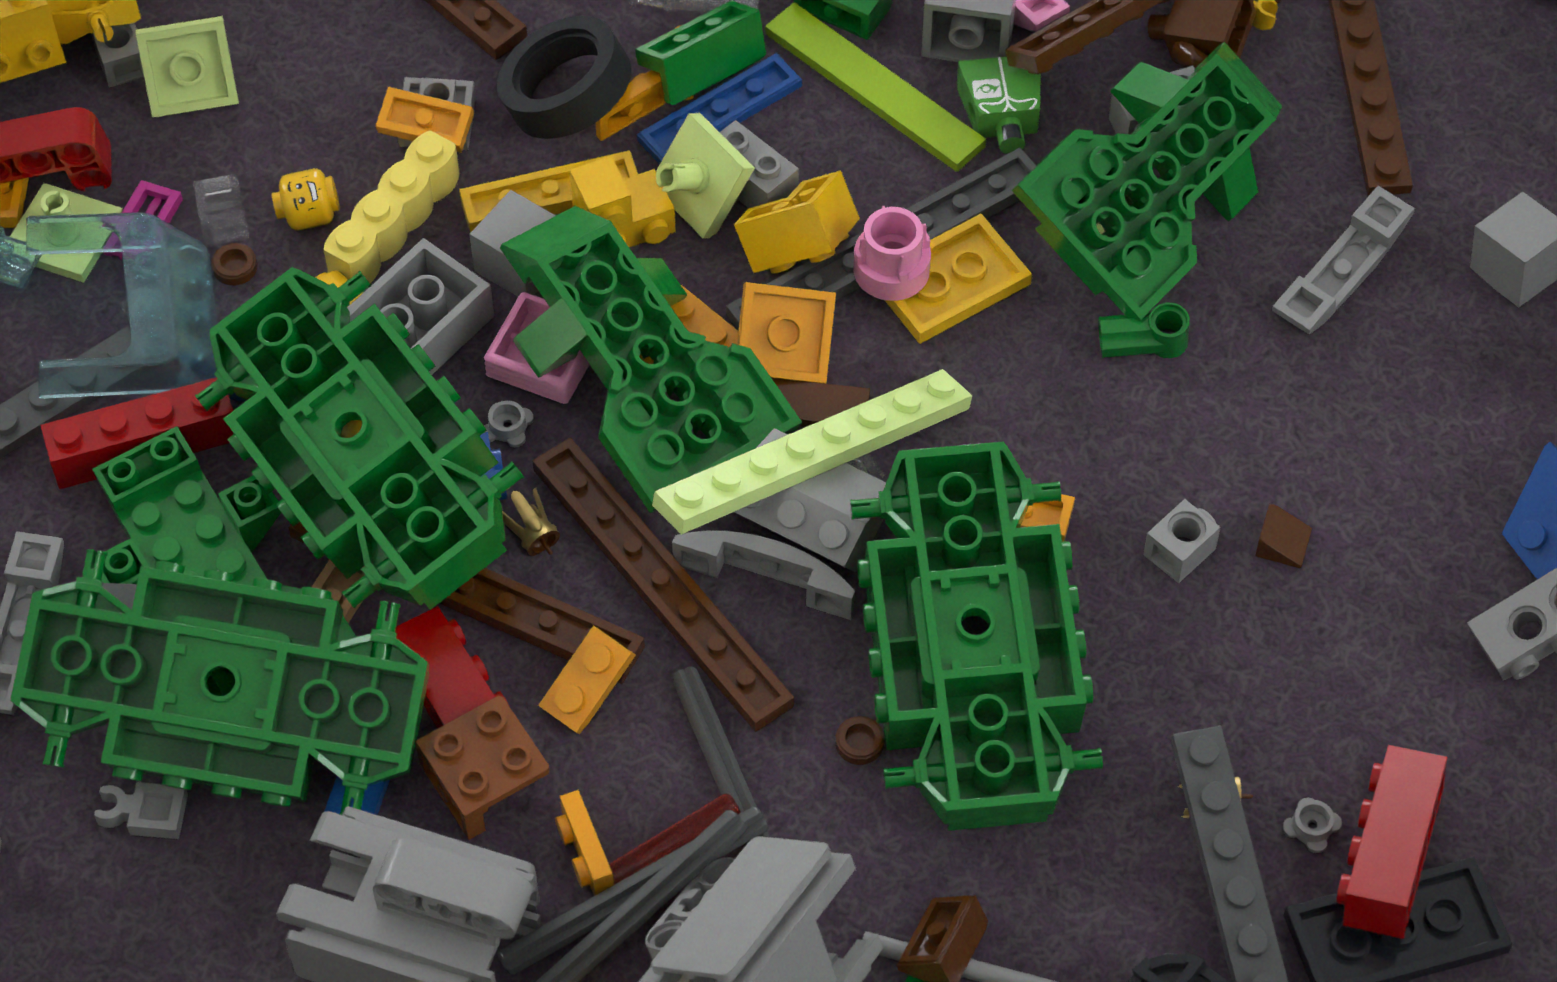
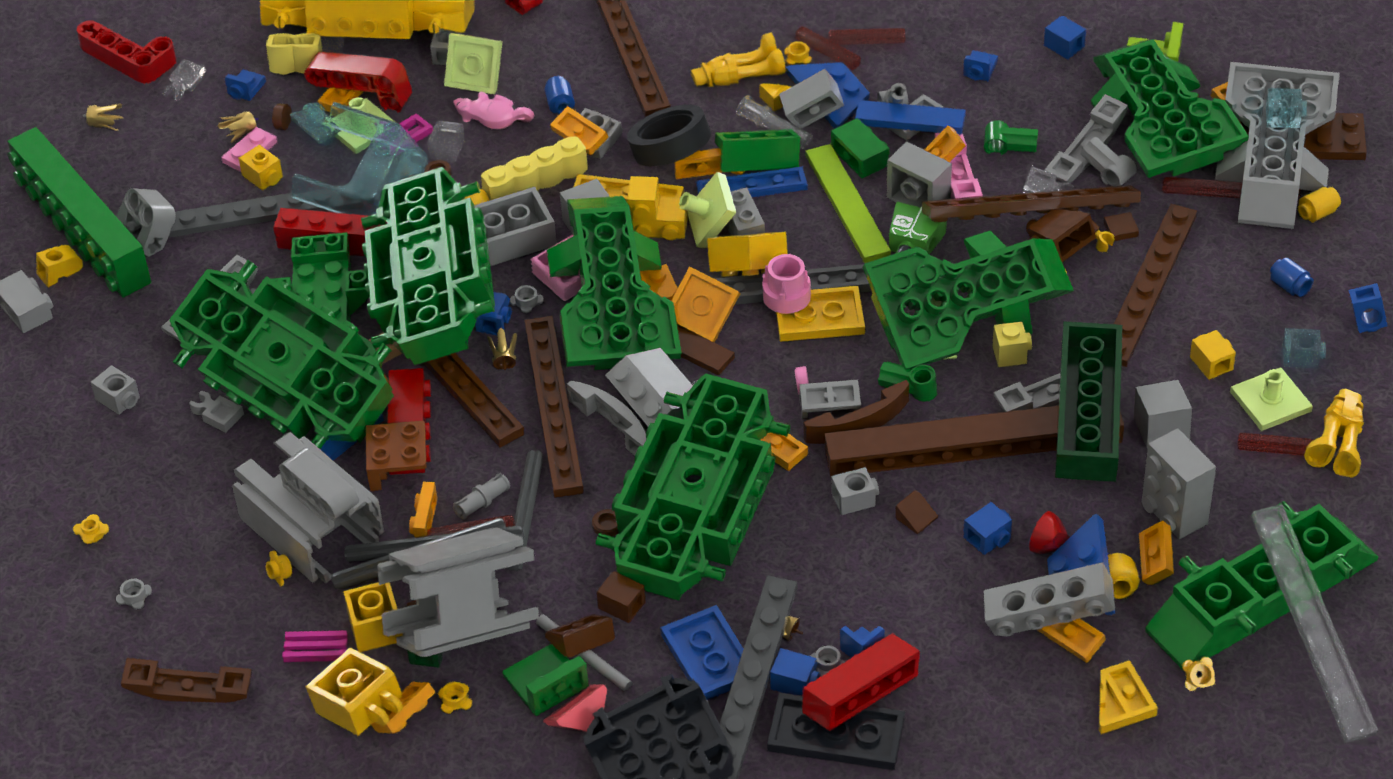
camera: 30 degrees right, 10 degrees down
yellow head [272,168,340,231] -> none
light orange plate [538,626,636,734] -> none
yellowish green plate [652,369,972,535] -> none
none -> bright pink animal [453,92,534,130]
none -> light grey pin [453,473,510,520]
none -> blue brick [544,76,575,114]
none -> reddish brown panel [596,572,646,623]
none -> blue plate [660,605,744,700]
none -> blue brick [770,648,821,696]
none -> bright pink tile [795,366,809,395]
none -> light grey hinge [799,380,861,419]
none -> reddish brown slope [803,380,909,444]
none -> reddish brown brick [825,406,1124,477]
none -> blue panel [840,626,885,658]
none -> blue brick [963,502,1012,555]
none -> light yellow brick [993,322,1032,367]
none -> red piece [1029,511,1069,554]
none -> dark green brick [1055,321,1123,482]
none -> yellow brick [1190,330,1236,380]

